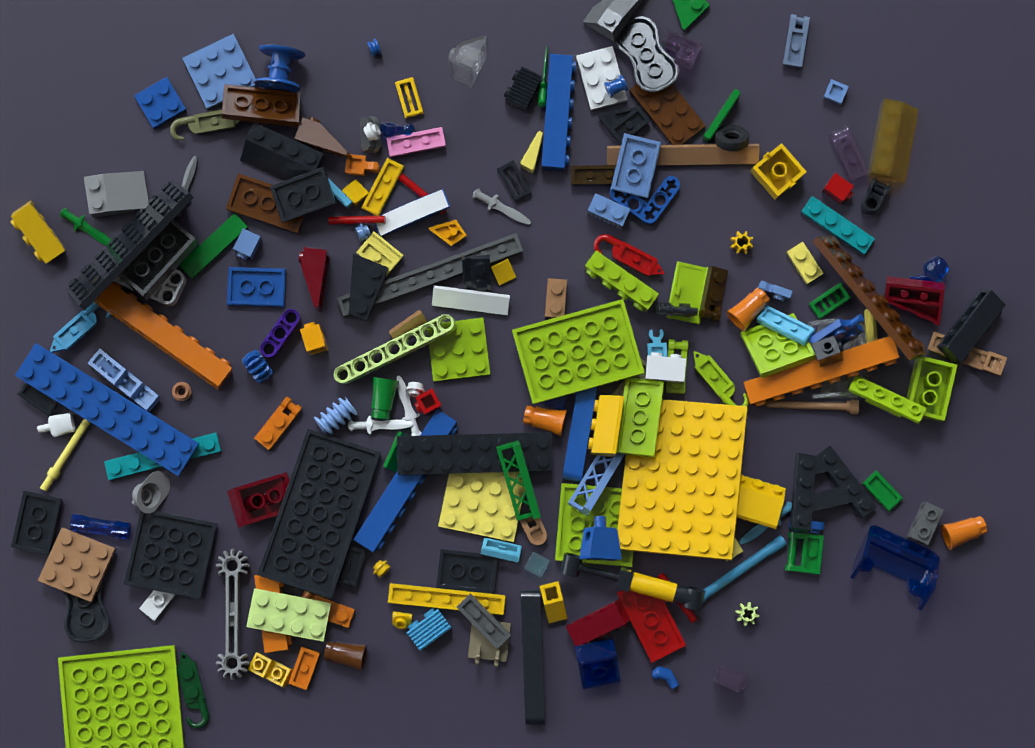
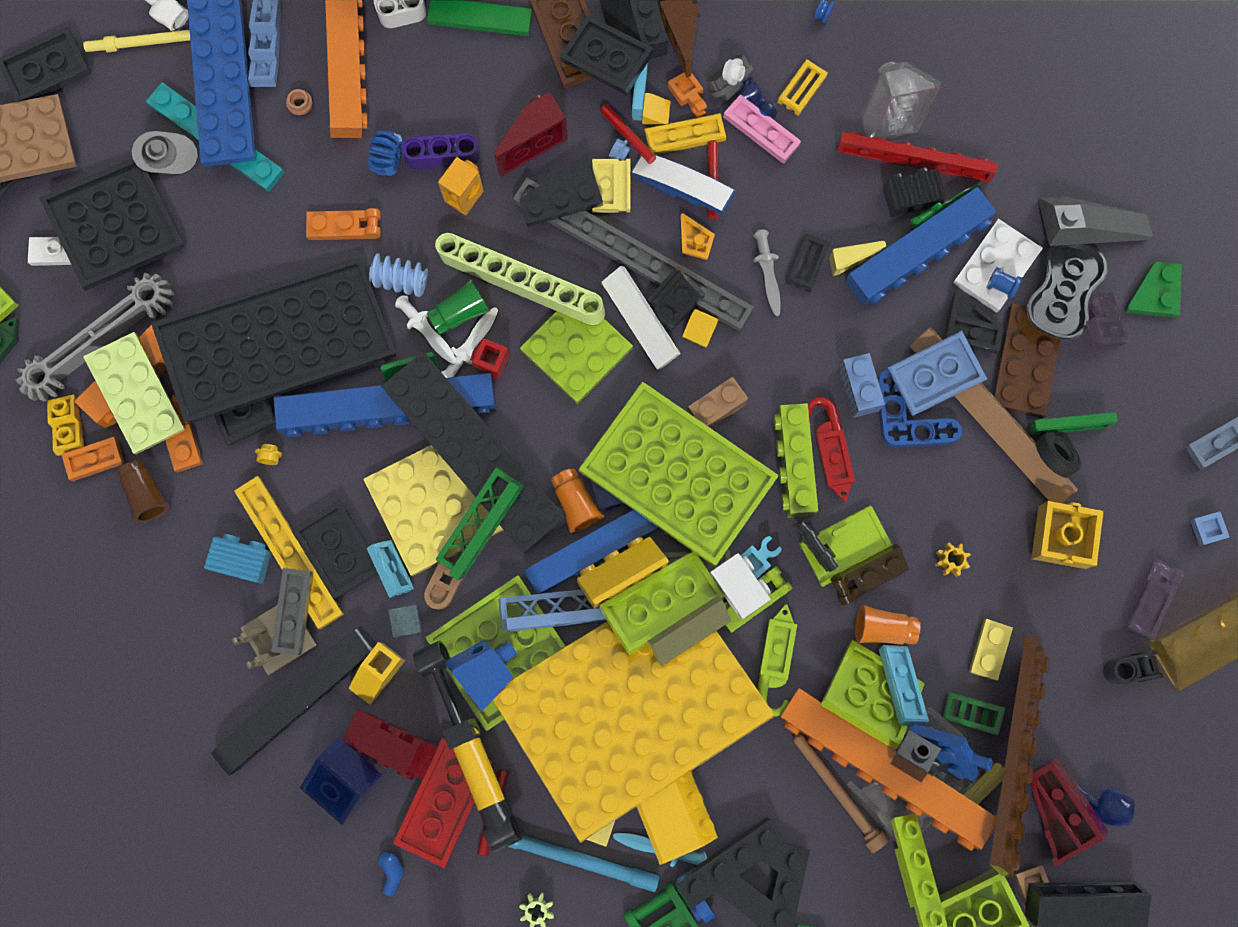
camera: 55 degrees right, 5 degrees down
clear blue axle [69,514,131,539] -> none
blue tile [227,267,286,307] -> none
dark red slope [227,472,289,528] -> none
medium blue brick [233,228,262,260] -> none
medium nougat slope [389,310,428,339] -> none
yellow plate [392,611,413,629] -> none
white plate [405,382,425,397] -> none
dark brown plate [571,165,616,186] -> none
medium blue plate [758,280,792,302] -> none
teal plate [801,196,875,255] -> none
red brick [822,173,854,204] -> none
none -> olive tile [648,596,731,666]
none -> red plate [837,132,998,183]

